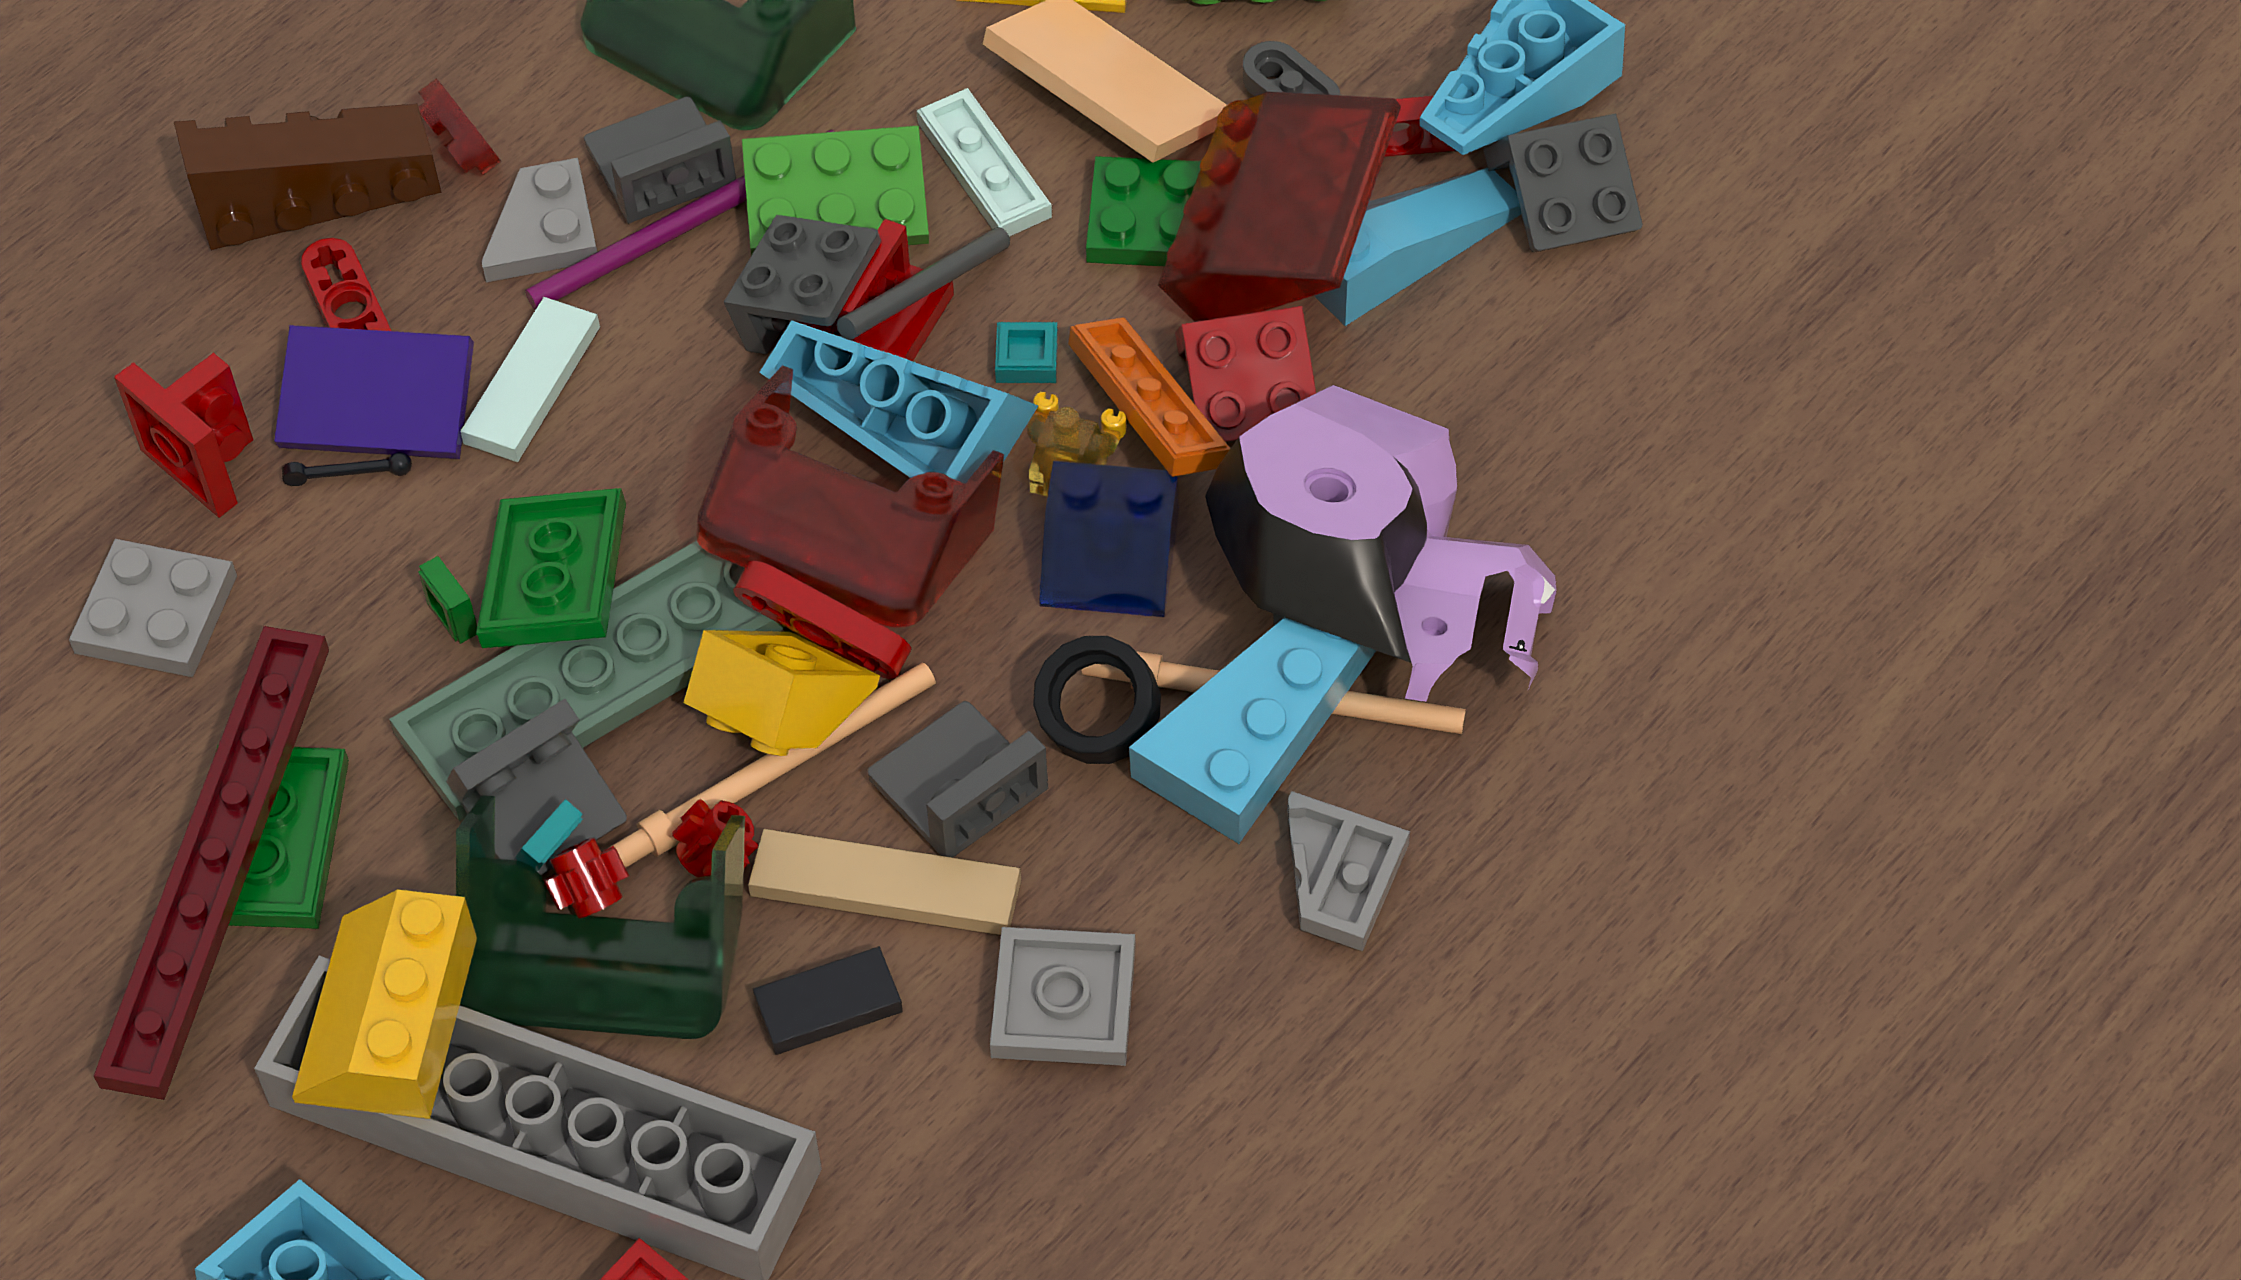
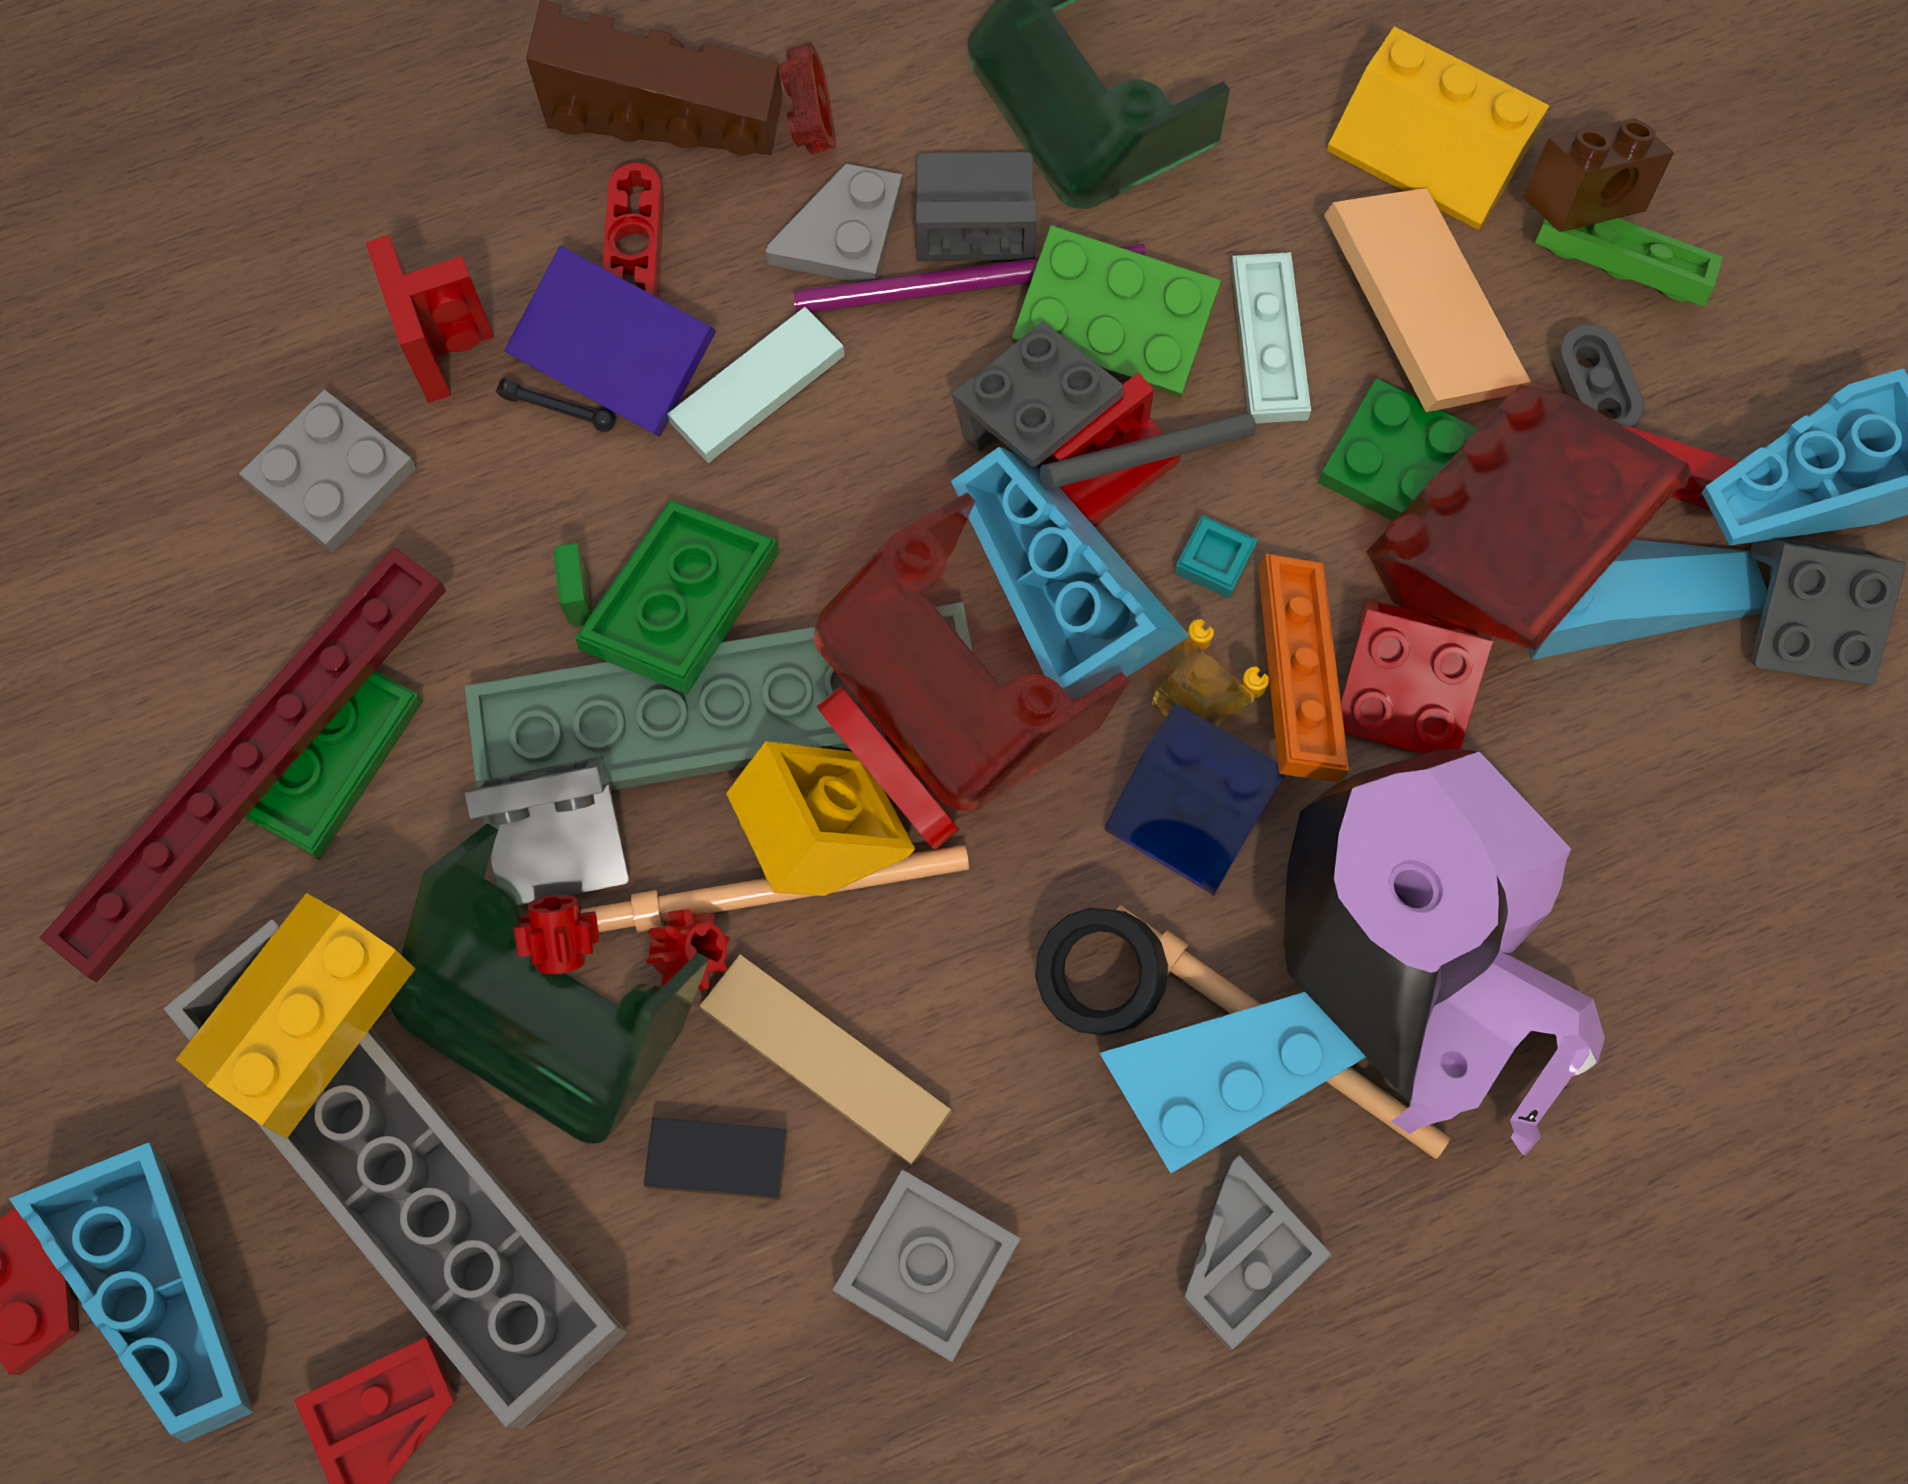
camera: 25 degrees right, 15 degrees up
teal tile [515,799,583,873] -> none
dark grey bracket [868,701,1048,858] -> none

